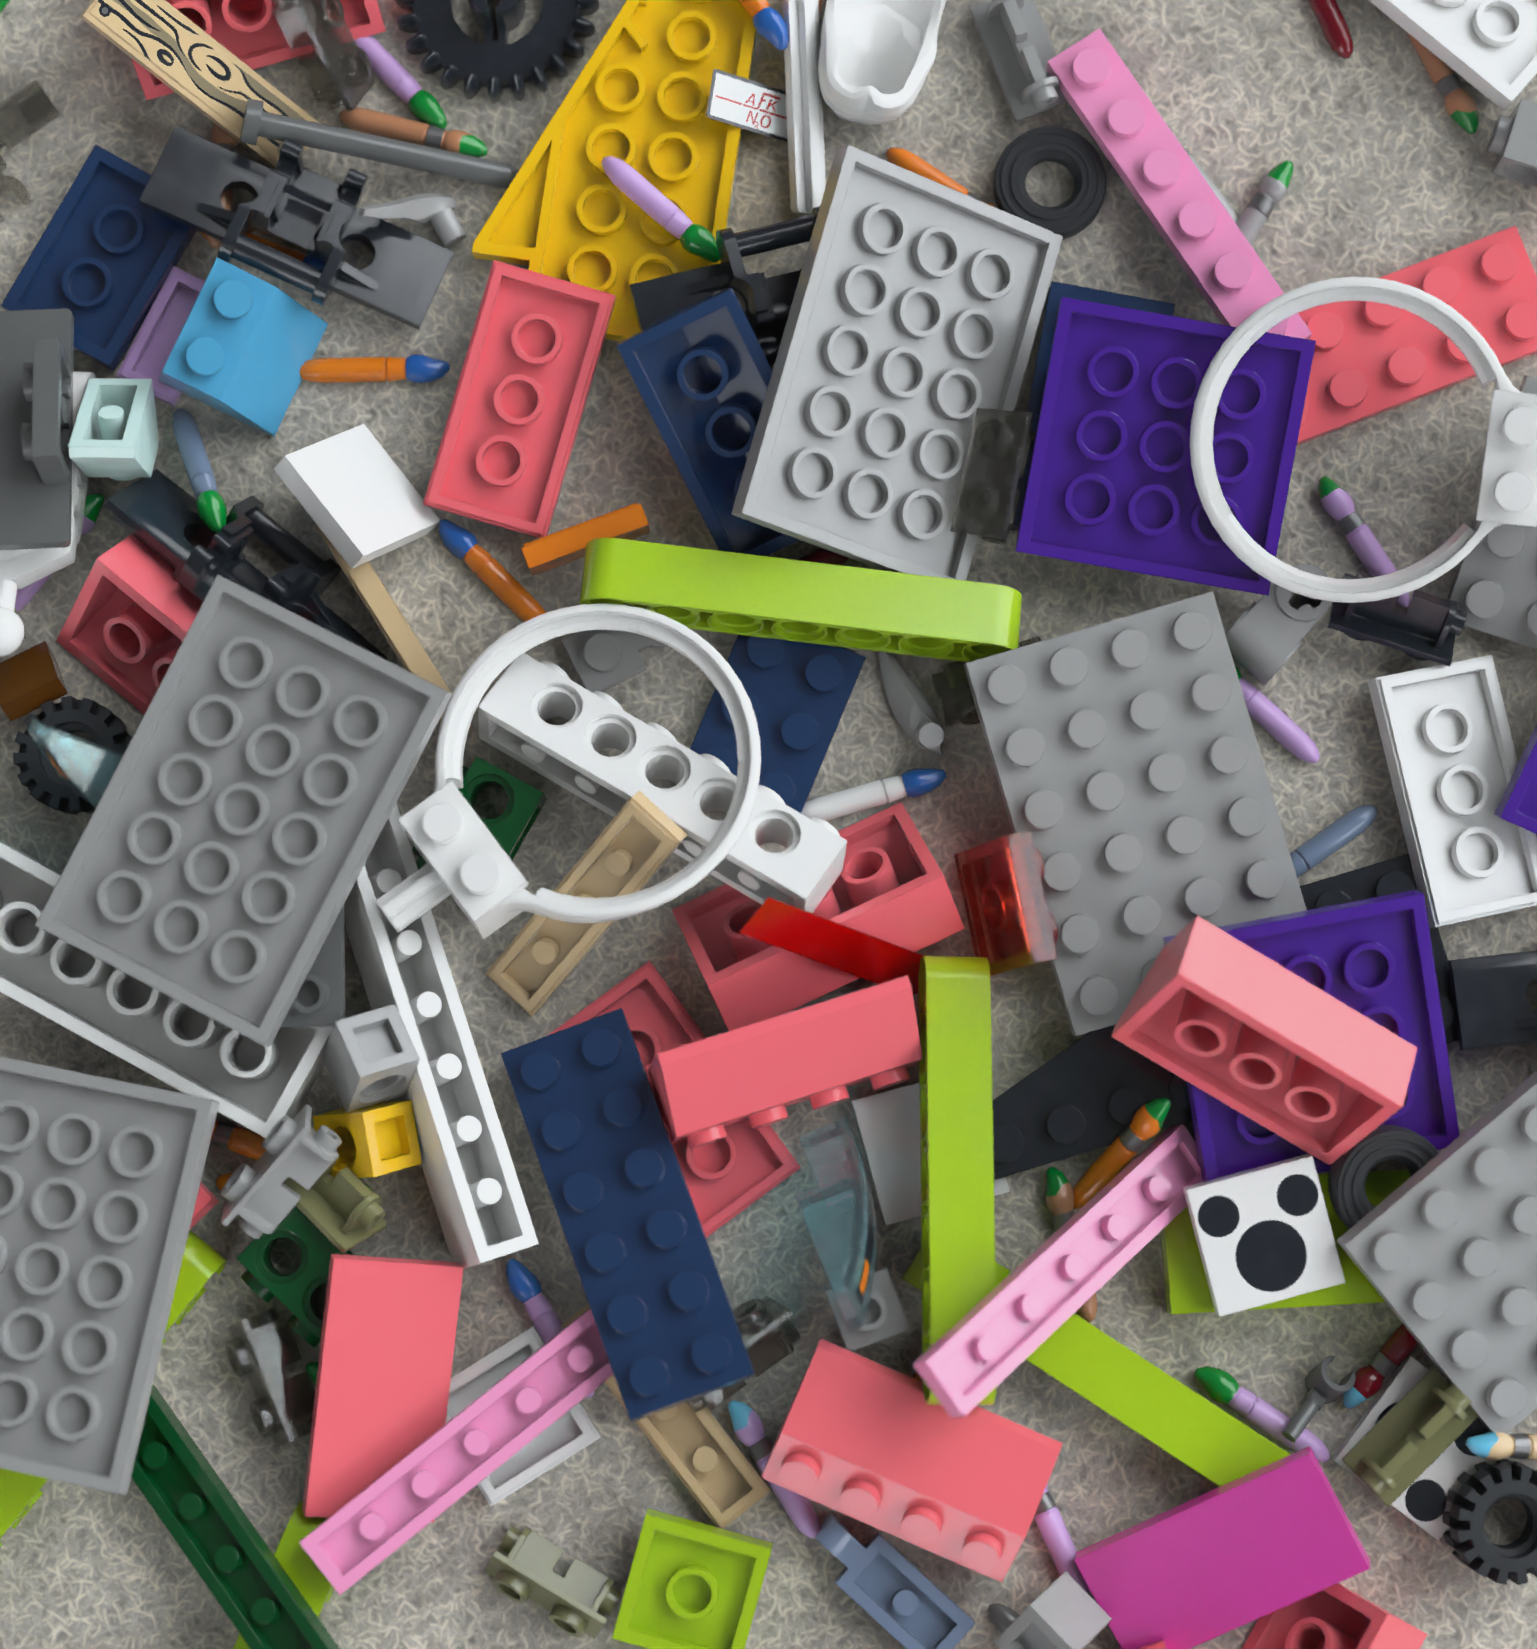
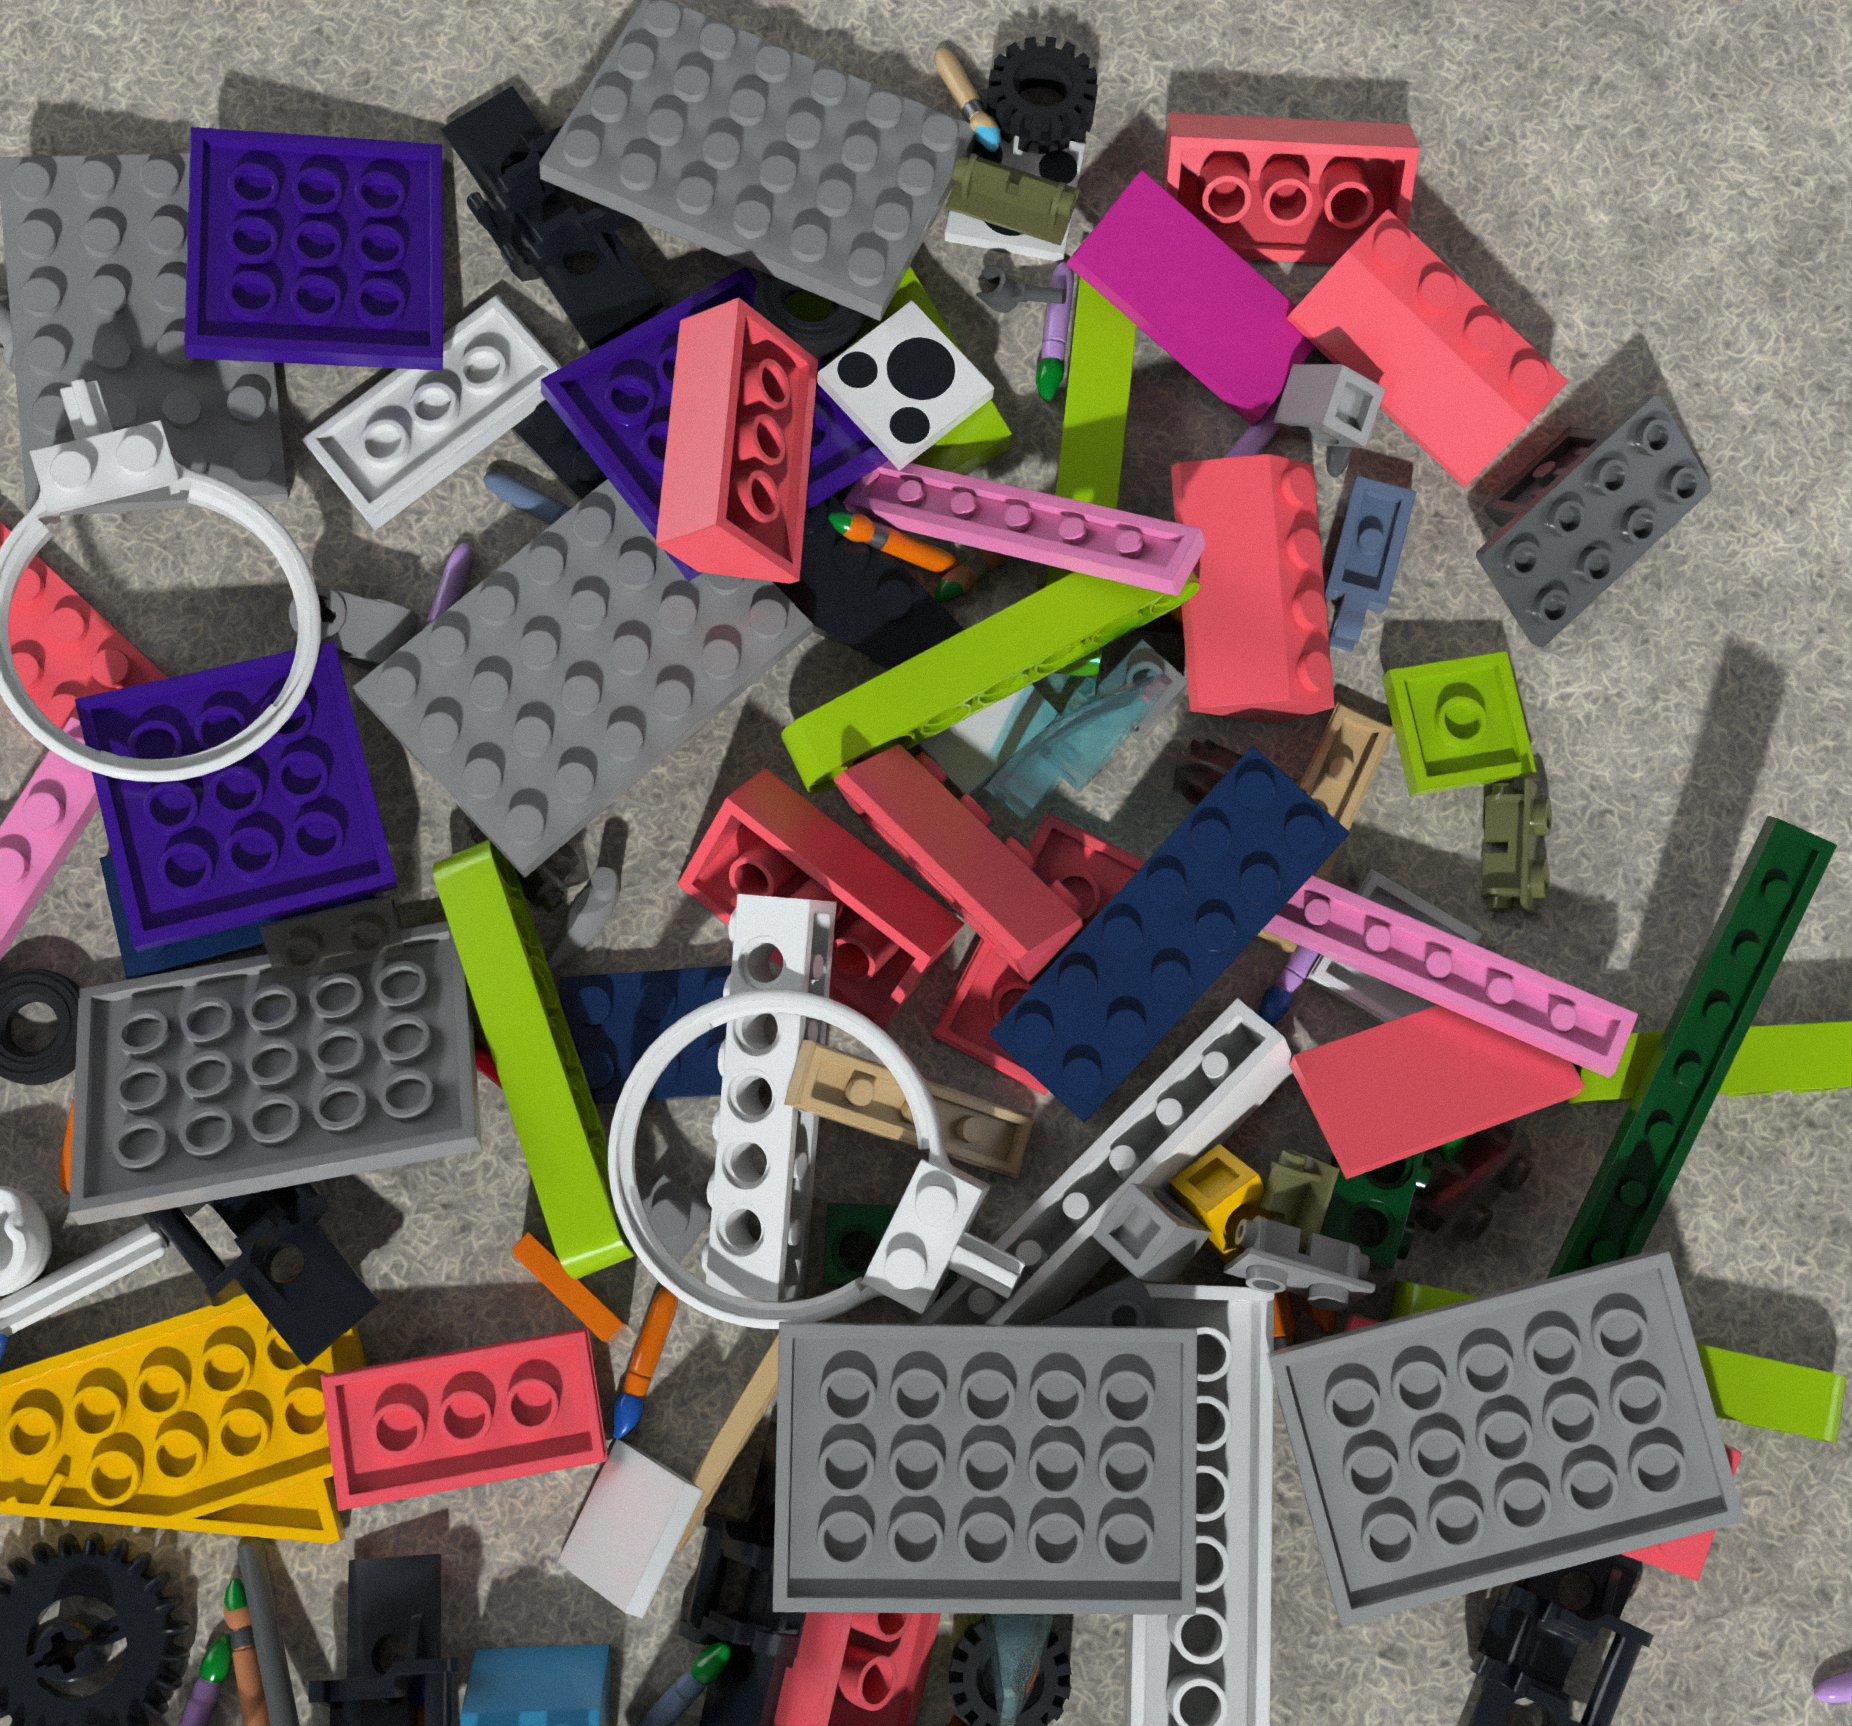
camera: 120 degrees left, 5 degrees down
orange piece [300,354,450,384] -> none
light grey bar [359,193,467,248] -> none
lavender piece [601,156,720,263] -> none
dark blue slope [616,287,799,556] -> none
white sticker [706,69,788,143] -> none
lavender piece [728,1400,821,1538] -> none
red sticker [739,897,923,996] -> none
white piece [801,768,946,821] -> none
clear red plate [954,831,1058,977] -> none
lavender piece [1318,476,1410,608] -> none
black hinge [1328,571,1467,667] -> none
dark red piece [1343,1324,1418,1409] -> none

